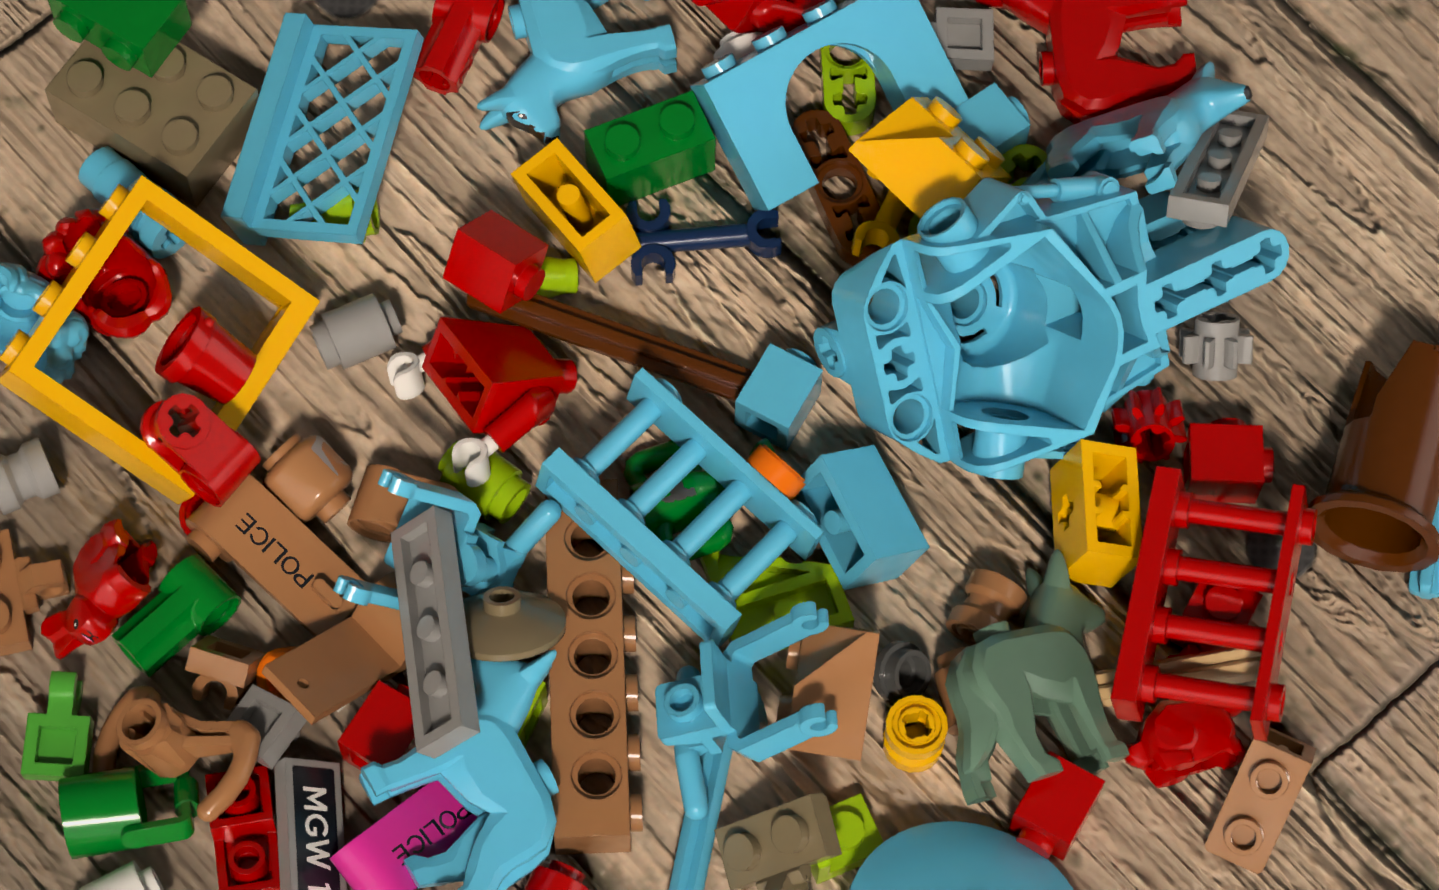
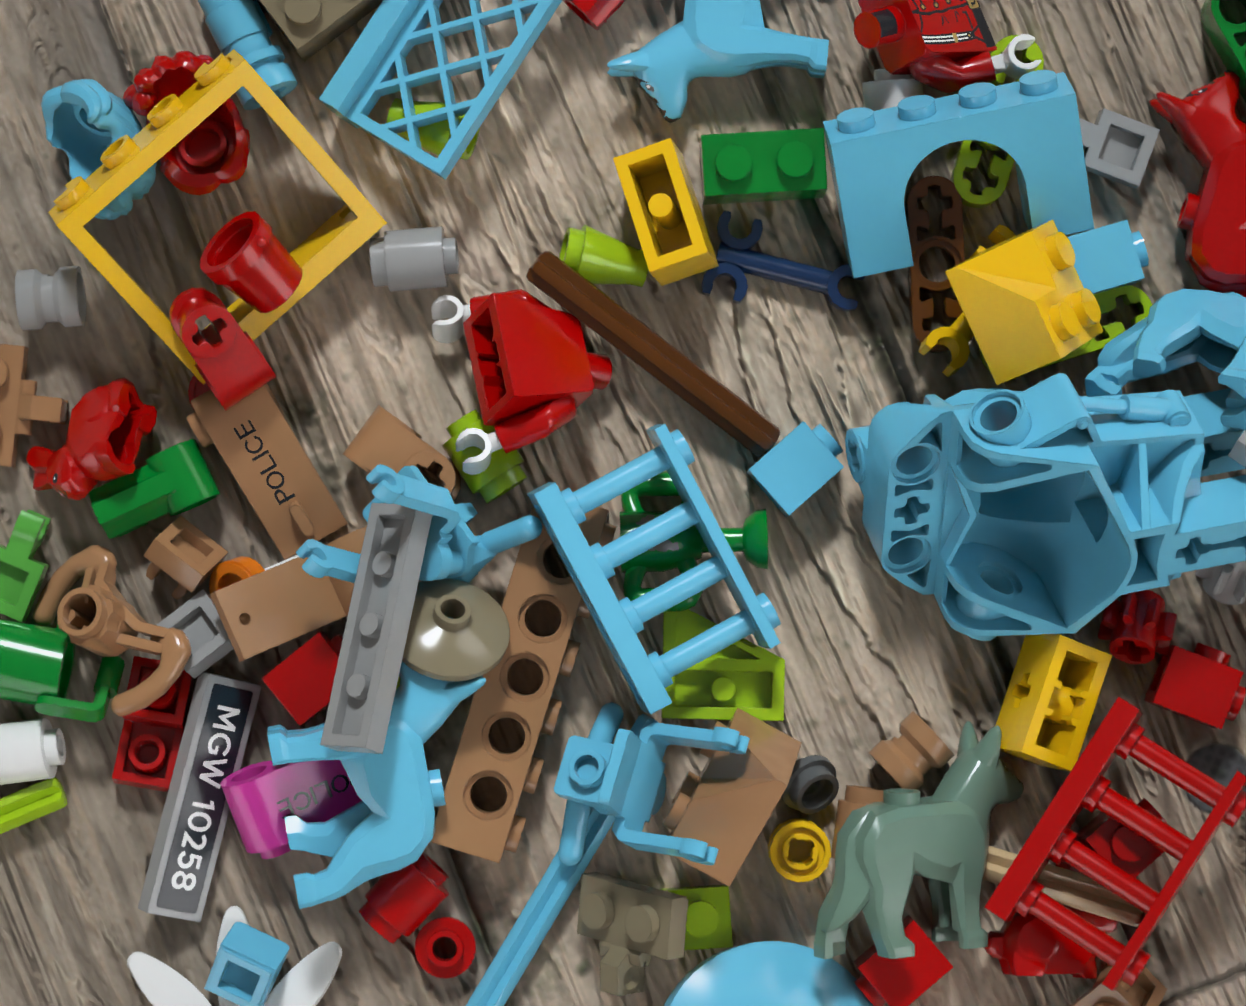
camera: 20 degrees right, 20 degrees up
medium nougat head [262,433,353,524] -> none
red brick [442,209,549,314] -> none
orange tile [746,444,806,501] -> none
medium azure brick [795,445,930,590] -> none

